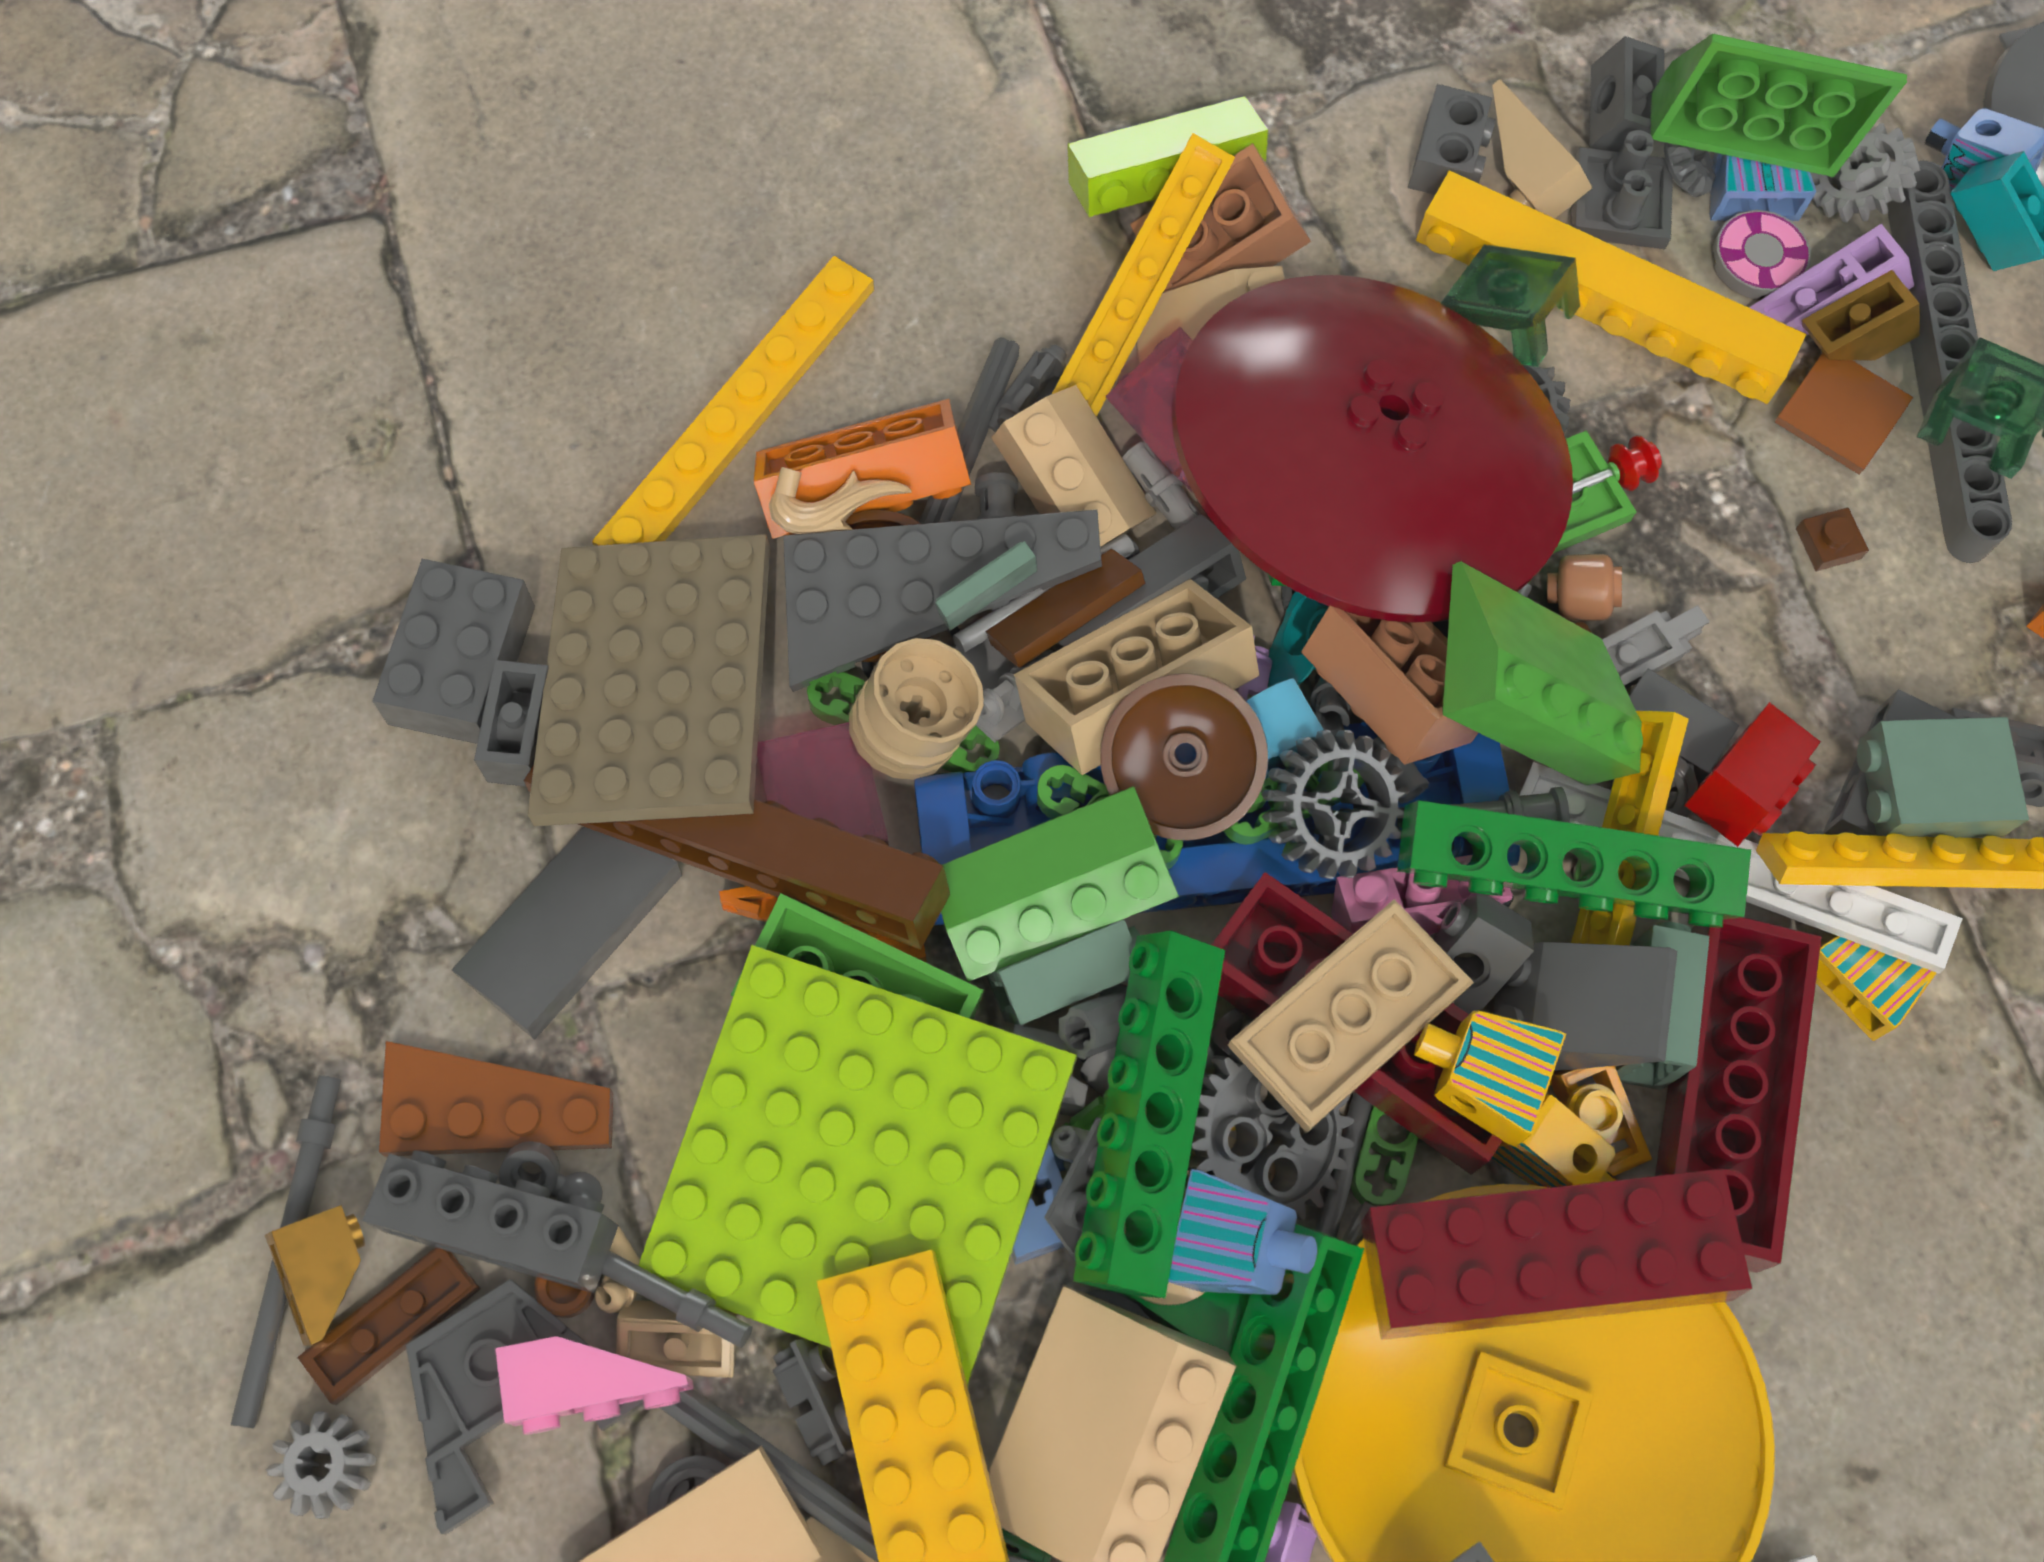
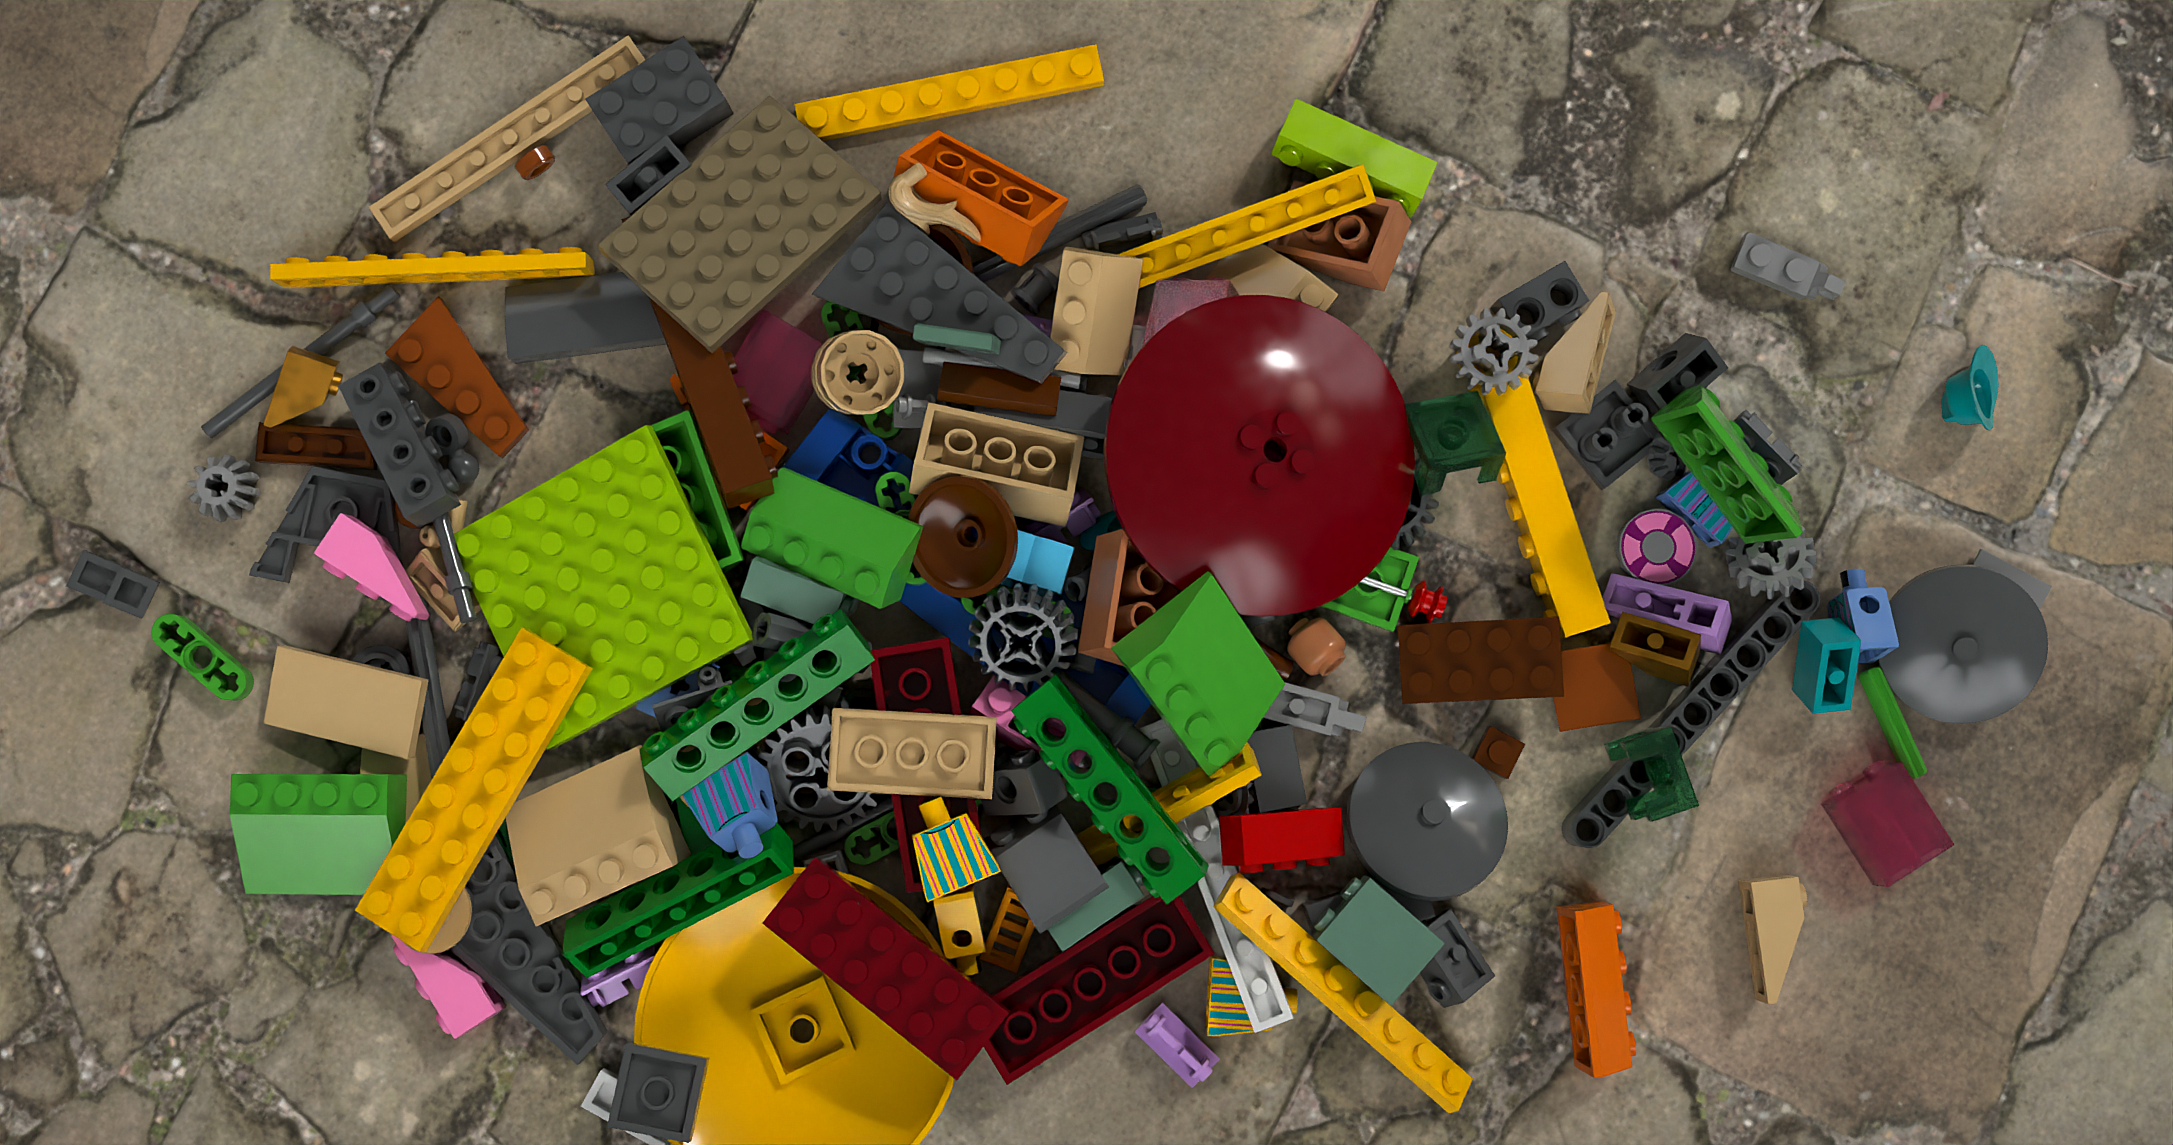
camera: 45 degrees right, 15 degrees up
yellow plate [1566,1084,1623,1139] -> none
none -> yellow plate [270,247,595,288]
none -> tan plate [369,35,645,242]
none -> dark orange tile [515,145,555,180]
none -> lavender hinge [1134,1002,1220,1088]
none -> dark grey dish [1346,742,1508,901]
none -> reddish brown plate [1398,616,1564,704]
none -> light grey gear [1449,308,1538,396]

